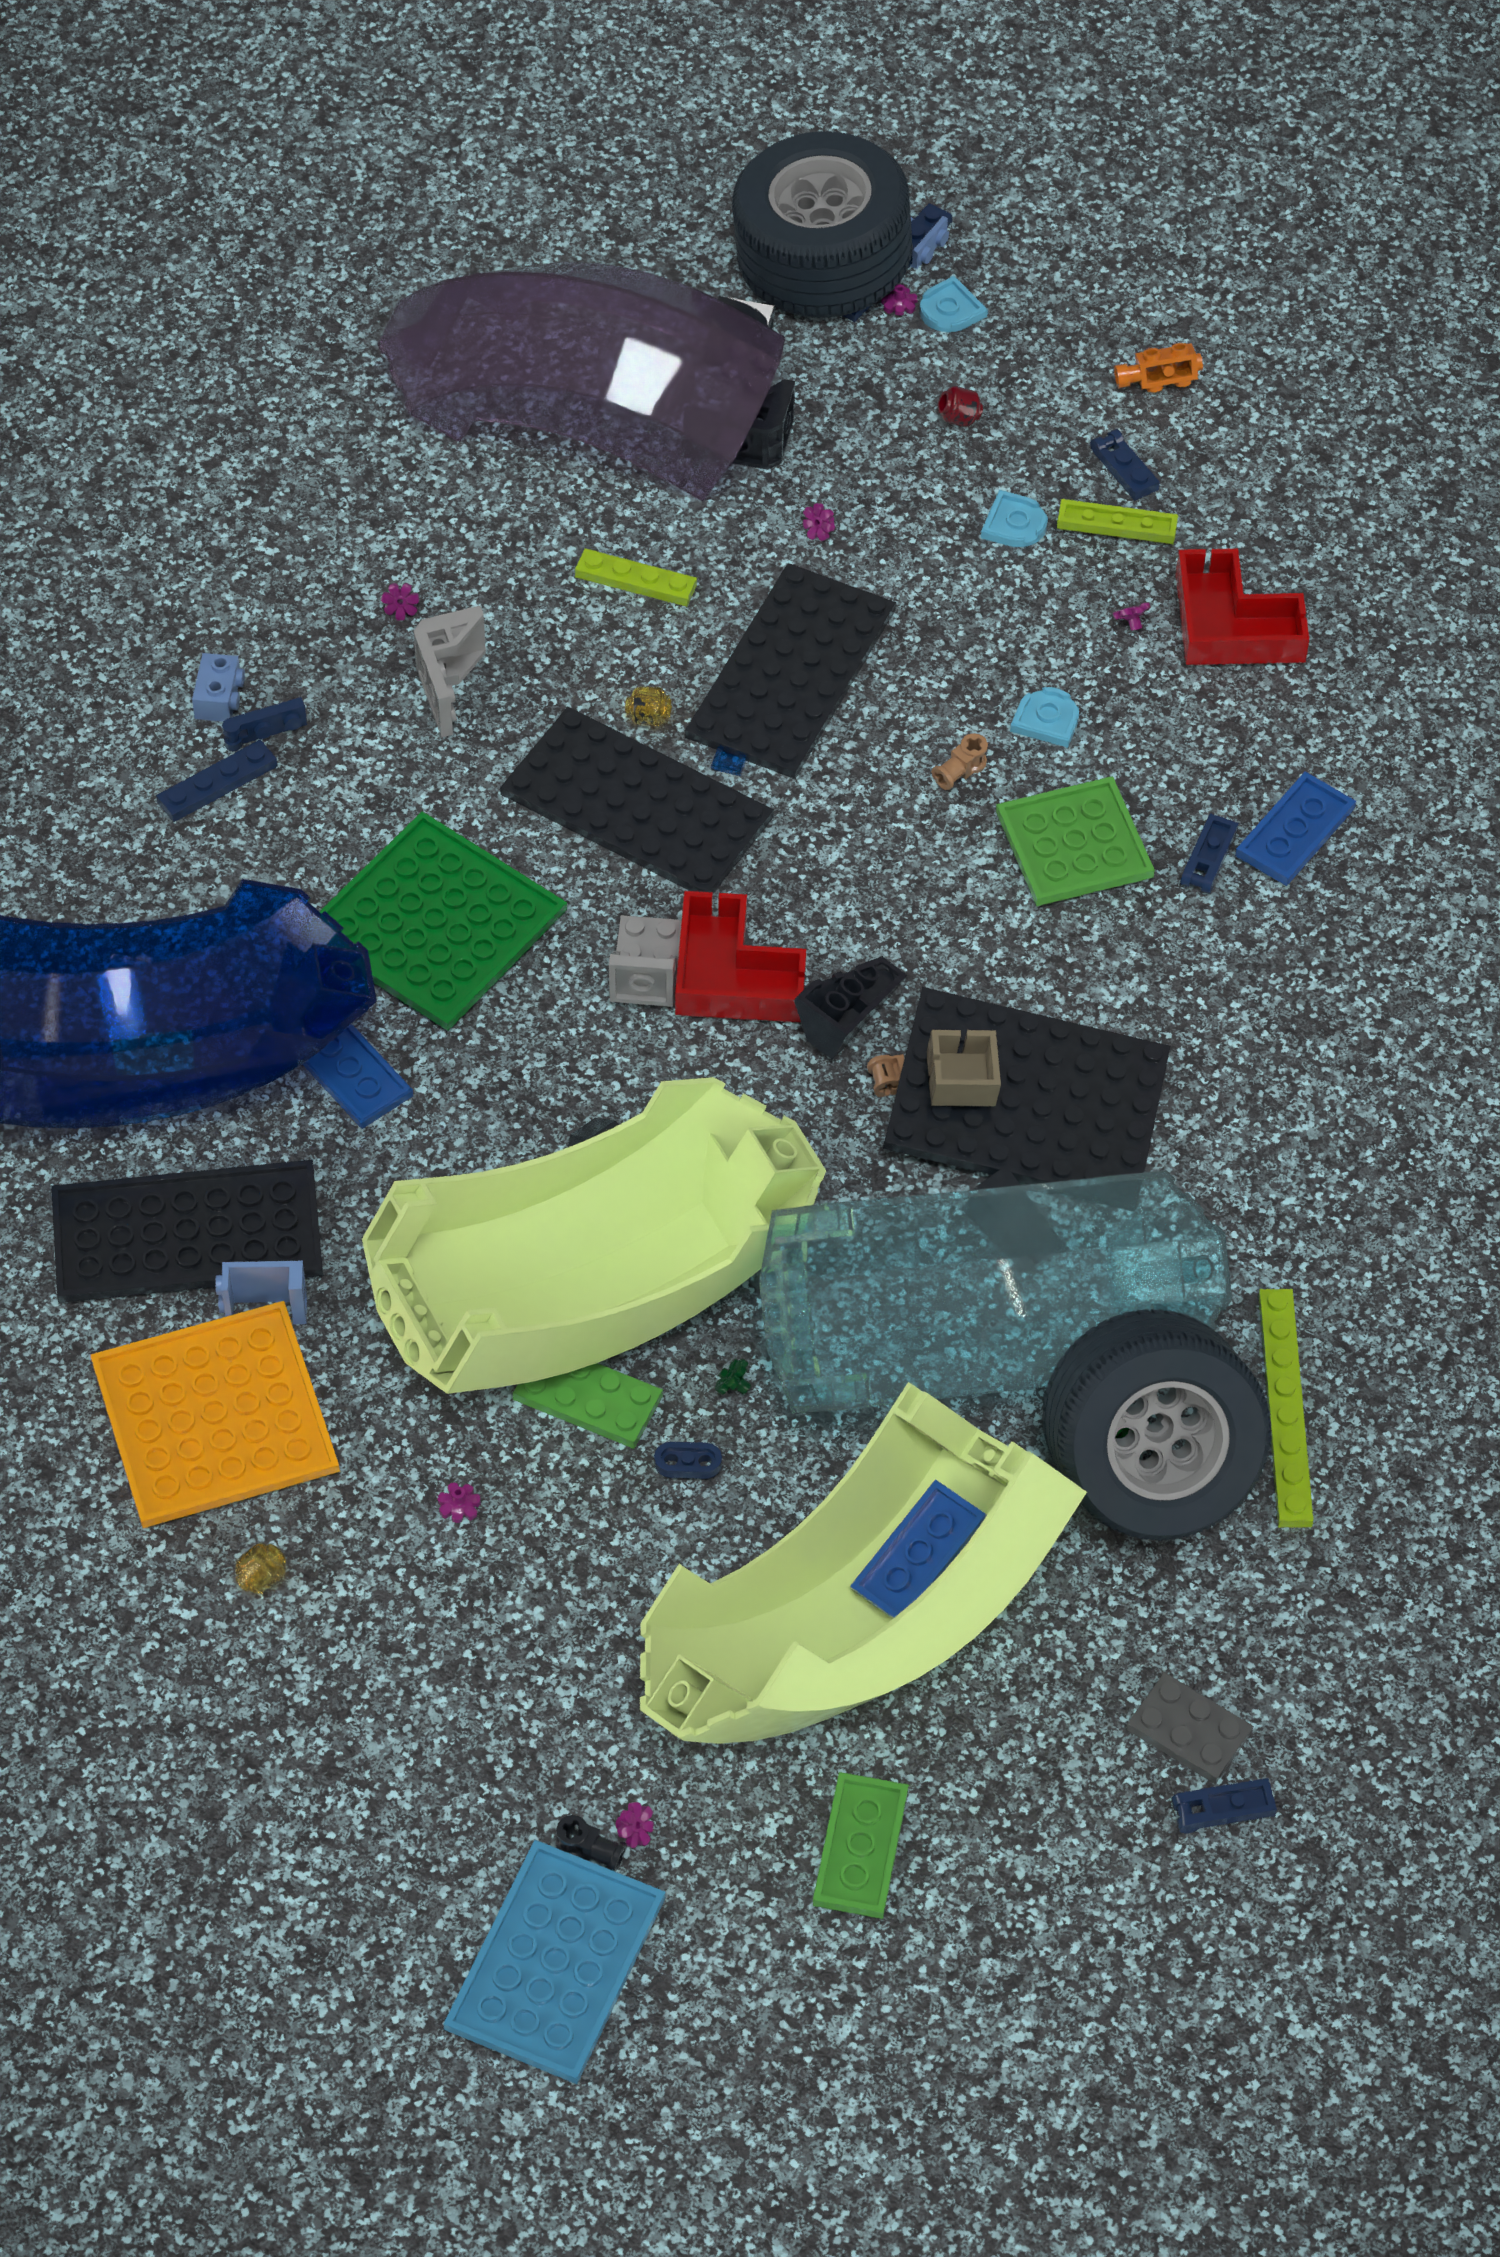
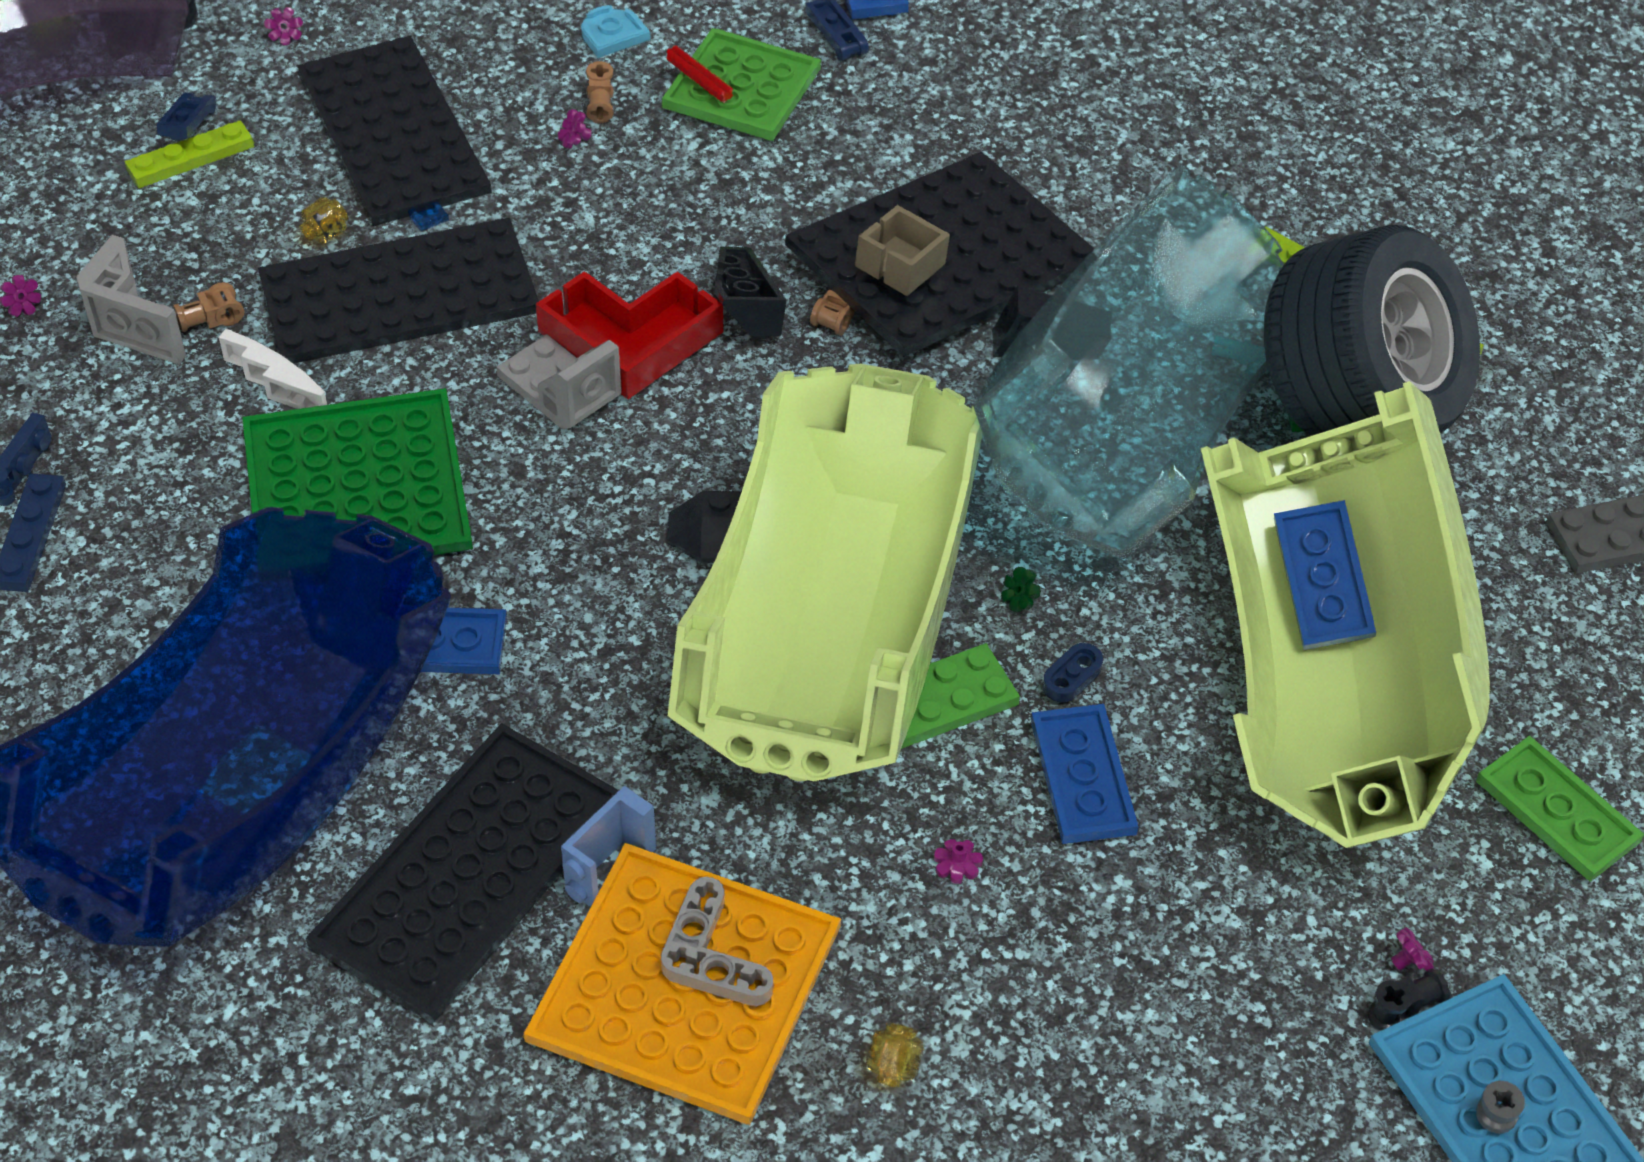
camera: 50 degrees left, 5 degrees down
none -> dark blue plate [157,92,216,140]
none -> medium nougat connector [173,282,245,332]
none -> white slope [219,329,327,409]
none -> magenta plant [558,109,591,149]
none -> light grey beam [661,877,773,1006]
none -> red axle [666,45,733,103]
none -> blue plate [1031,704,1139,844]
none -> dark grey wheel [1476,1080,1525,1134]

